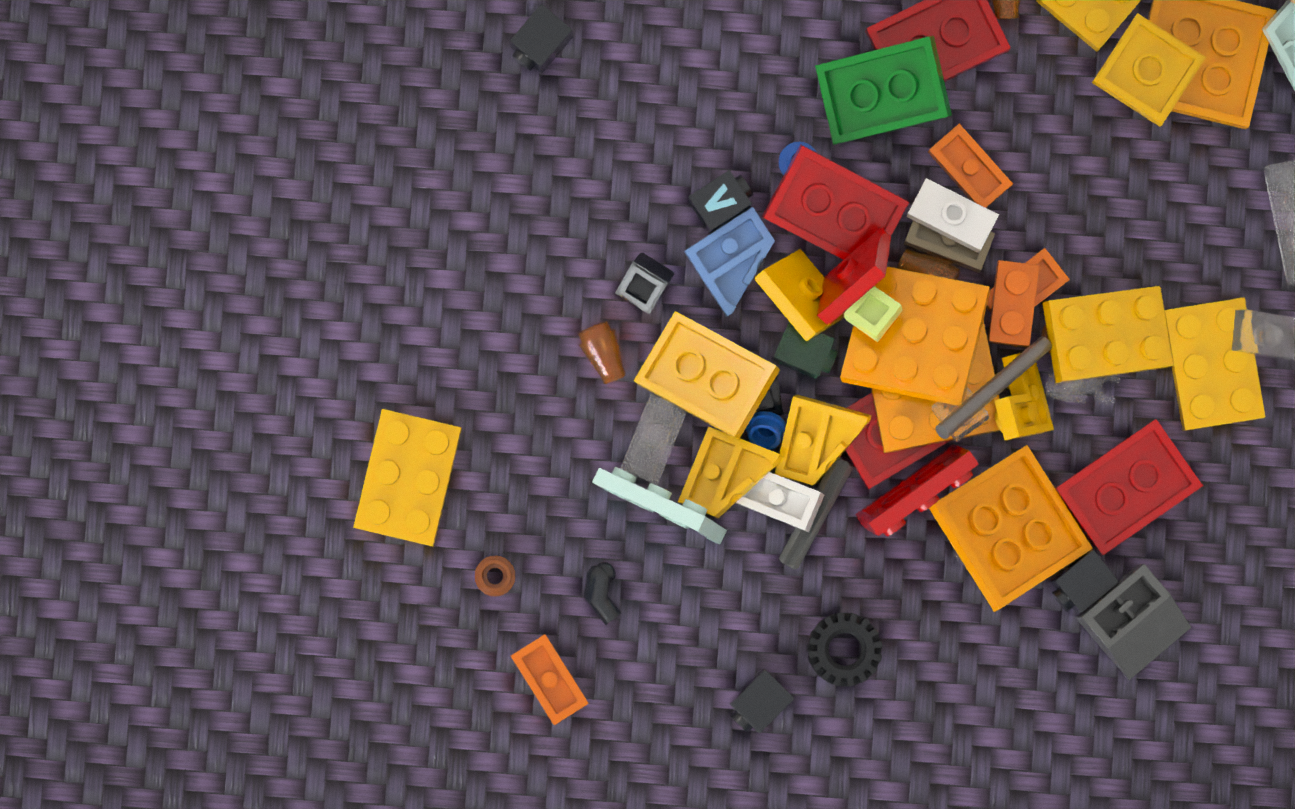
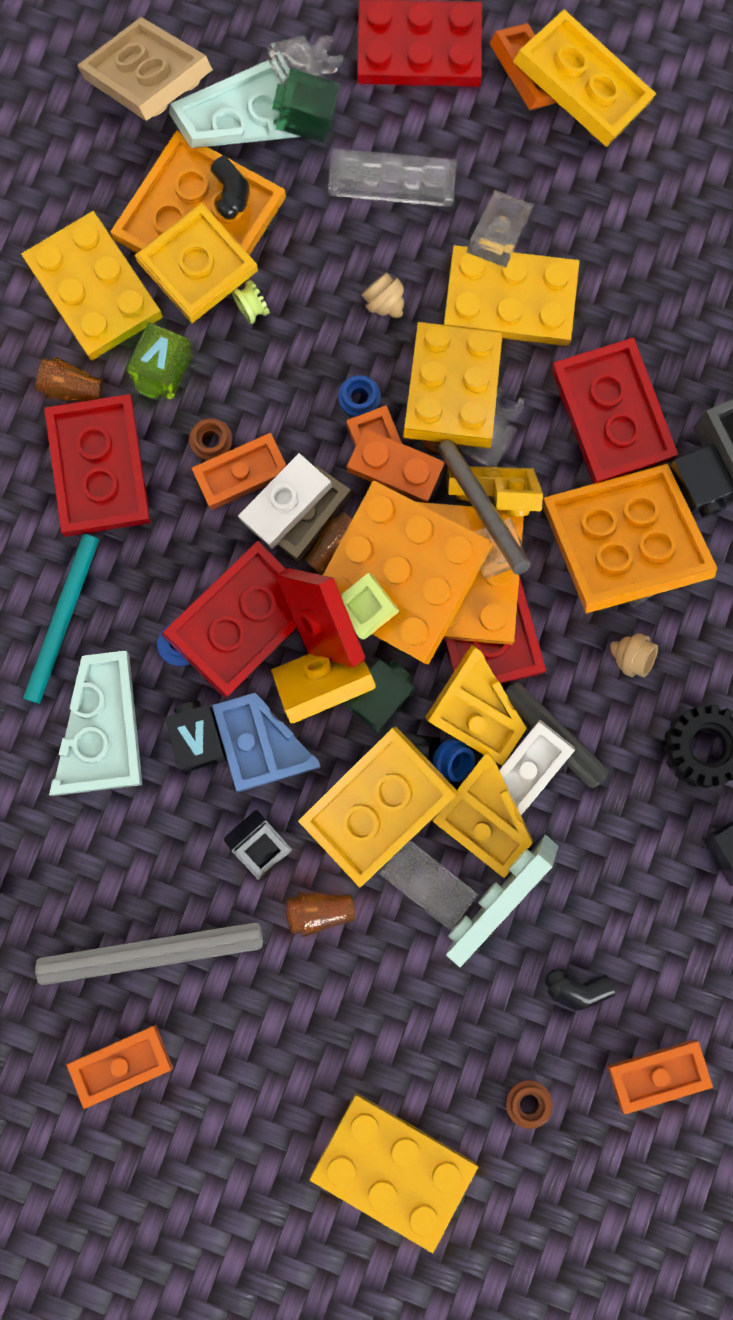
camera: 75 degrees left, 5 degrees down
green plate [815,36,952,145] -> none
red plate [855,444,979,536] -> none
none -> teal bar [23,534,99,704]
none -> light grey axle [35,922,263,985]
none -> light aqua wing [49,651,142,796]
none -> orange plate [67,1024,173,1109]
none -> clear neon green brick [127,322,193,400]
none -> dark orange plate [189,418,233,461]
none -> black arm [210,156,250,220]
none -> yellowish green bush [231,280,269,325]
none -> blue plate [338,375,381,418]
none -> tan plate [361,272,404,318]
none -> tan plate [610,633,658,677]

